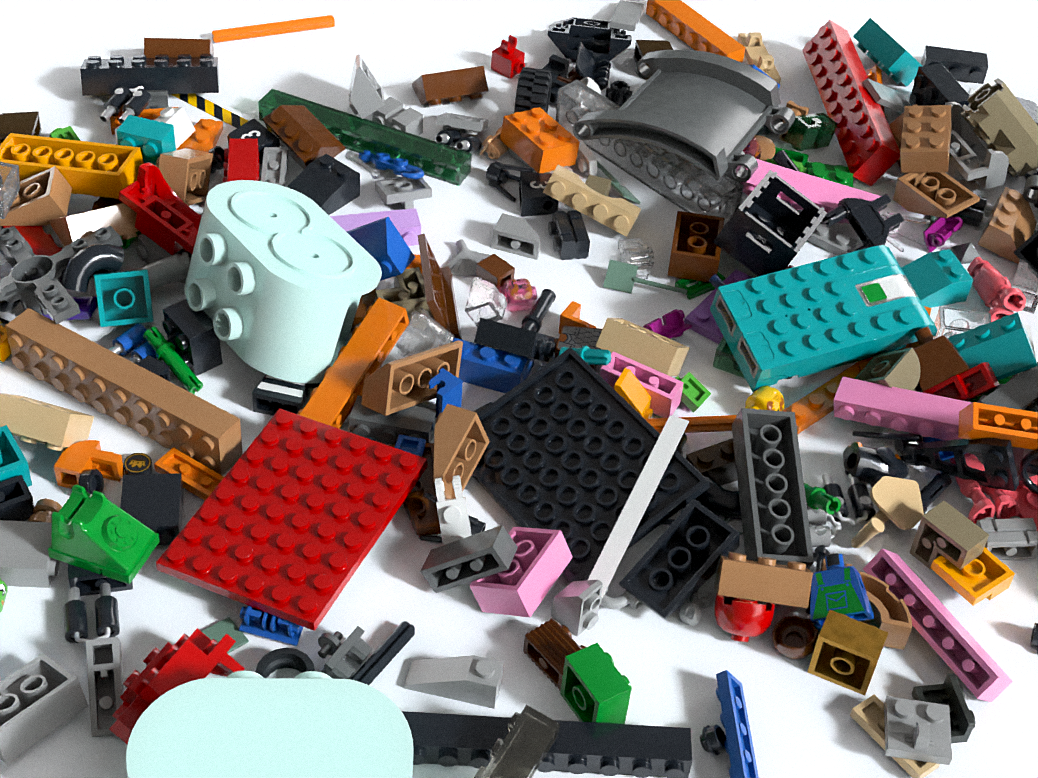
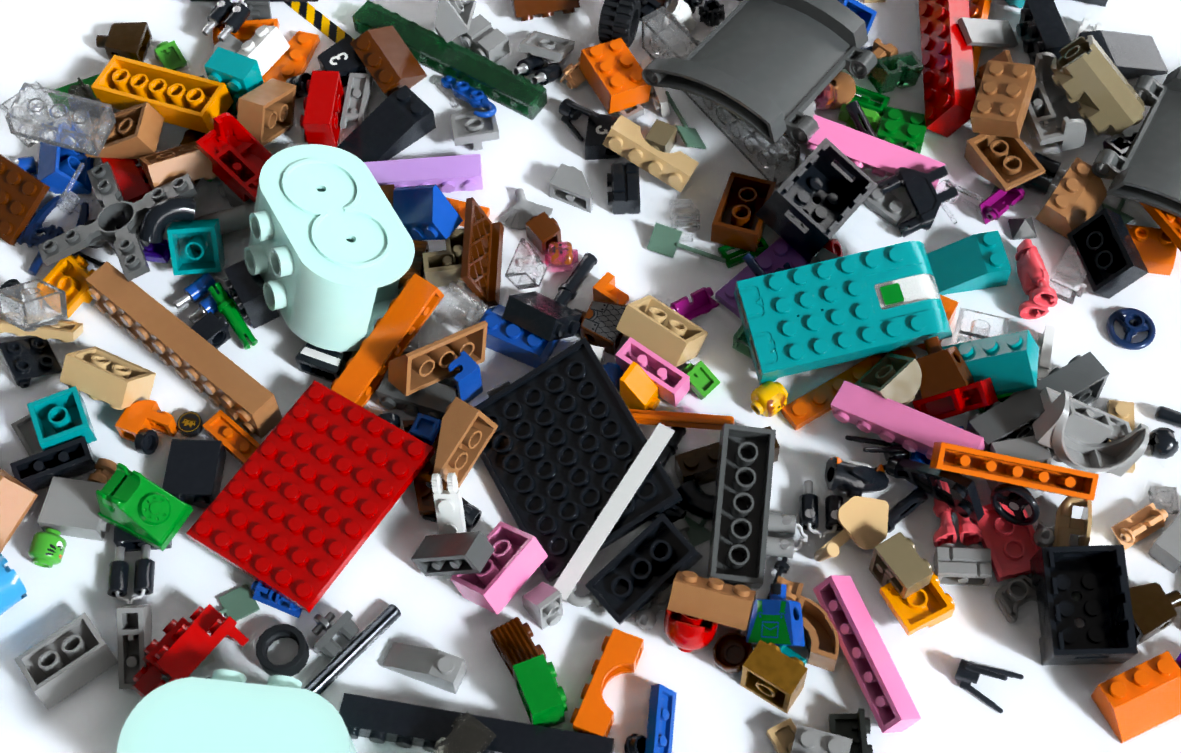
camera: 15 degrees right, 15 degrees up
teal axle [559,346,612,366] -> none
green pin [804,483,841,515] -> none
none -> orange arch [570,628,644,737]

